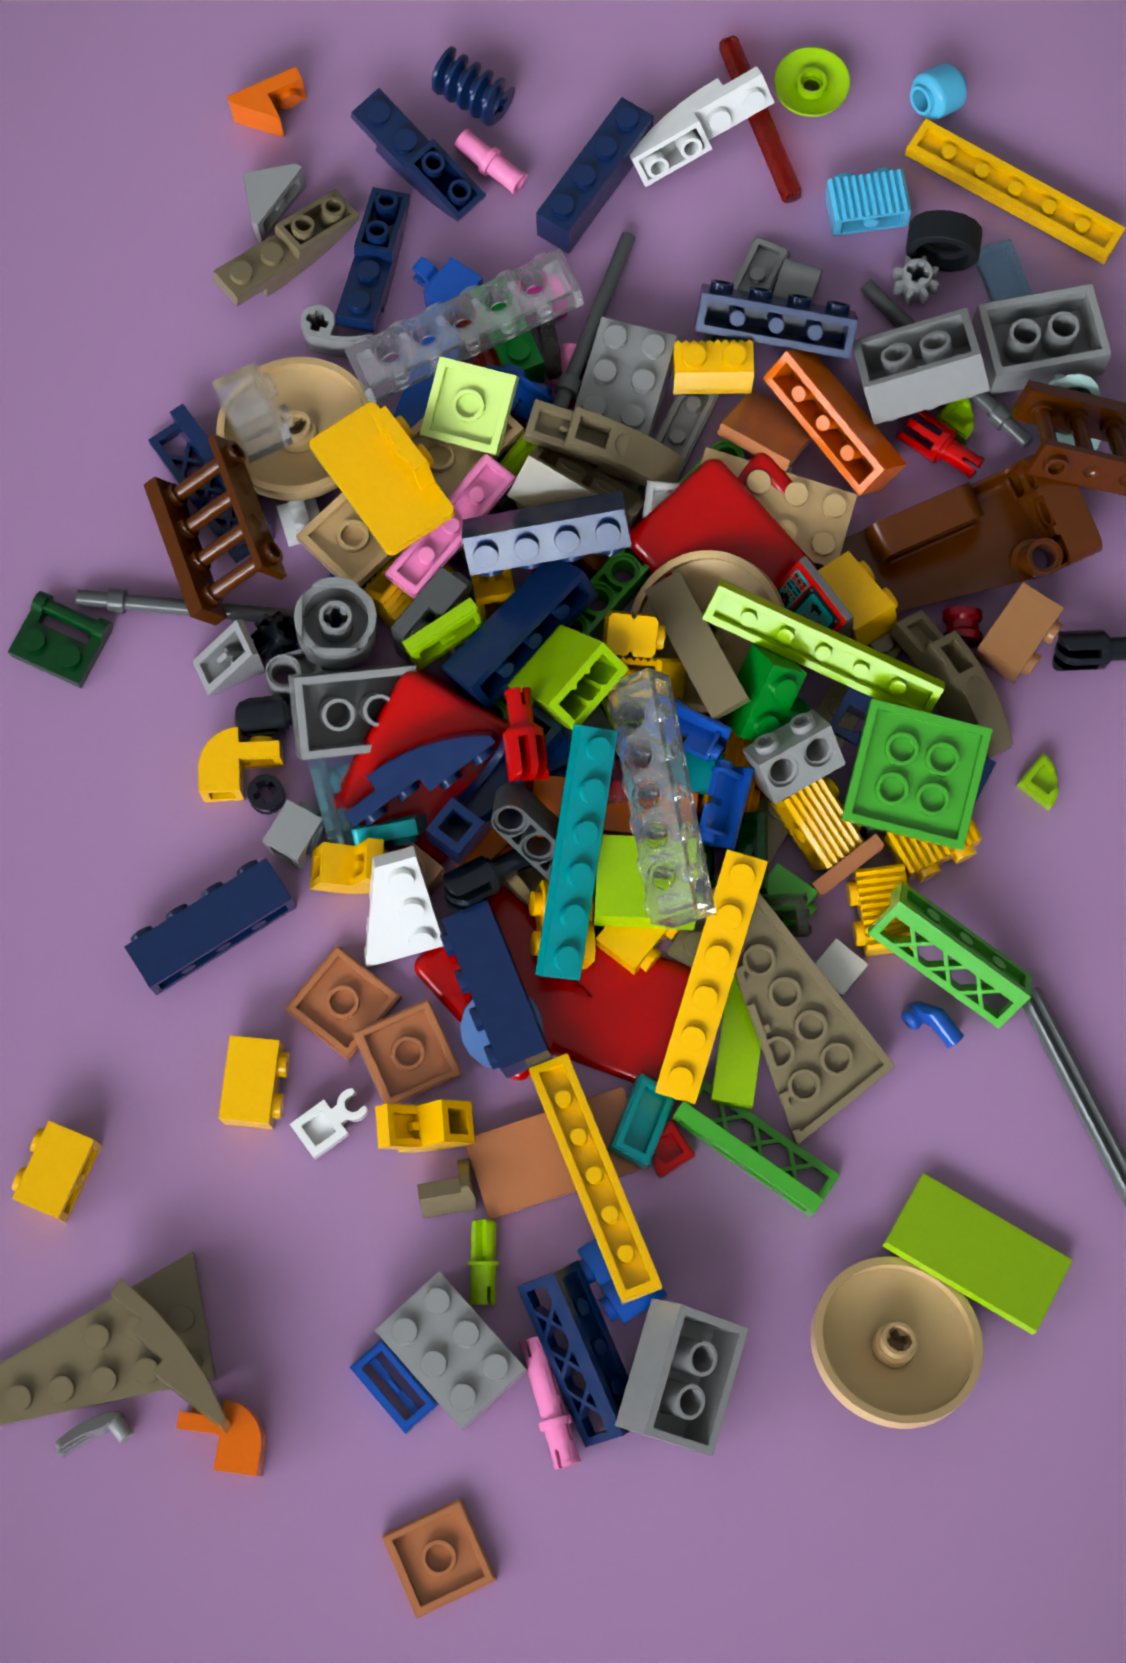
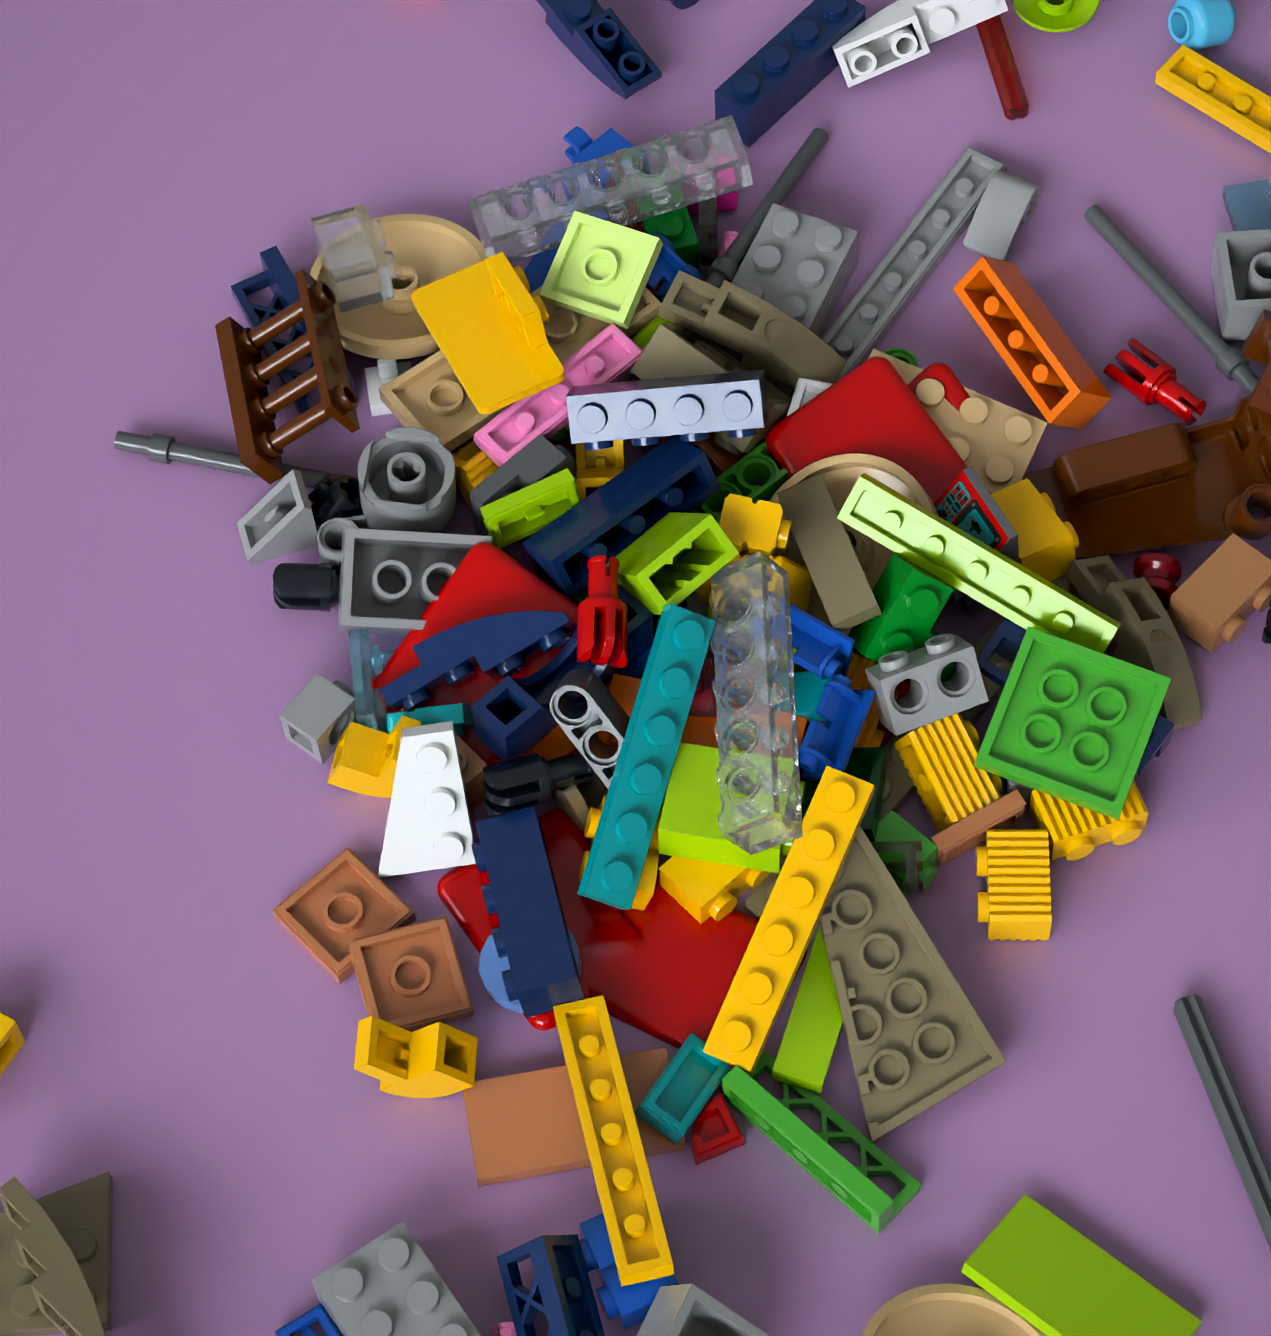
camera: 10 degrees right, 15 degrees down
dark green plate [8,591,113,689] -> none
dark blue brick [124,858,297,995] -> none
yellow brick [198,727,284,802] -> none
dark tan slope [213,189,360,306] -> none
yellow brick [218,1035,290,1129] -> none
light grey slope [242,163,306,242] -> none
black bush [247,775,285,815] -> none
white plate [290,1088,369,1160] -> none
light grey panel [300,304,376,358] -> none
dark blue slope [335,187,410,333] -> none
dark tan tile [417,1158,476,1218] -> none
bright pink pin [454,129,528,195] -> none
lime axle [466,1219,500,1305] -> none
yellow brick [672,339,754,395] -> none
dark blue brick [694,279,858,359] -> none
nougat tile [717,390,812,472] -> none
white tile [815,938,869,997] -> none
medium azure brick [825,167,911,236] -> none
light grey brick [853,307,990,425] -> none
bright green fence [868,881,1032,1029] -> none
light grey gear [892,256,940,306] -> none
blue arm [901,1001,964,1048] -> none
black tyre [906,210,982,272] -> none
lime tile [936,398,974,445] -> none
lime tile [1017,752,1058,811] -> none

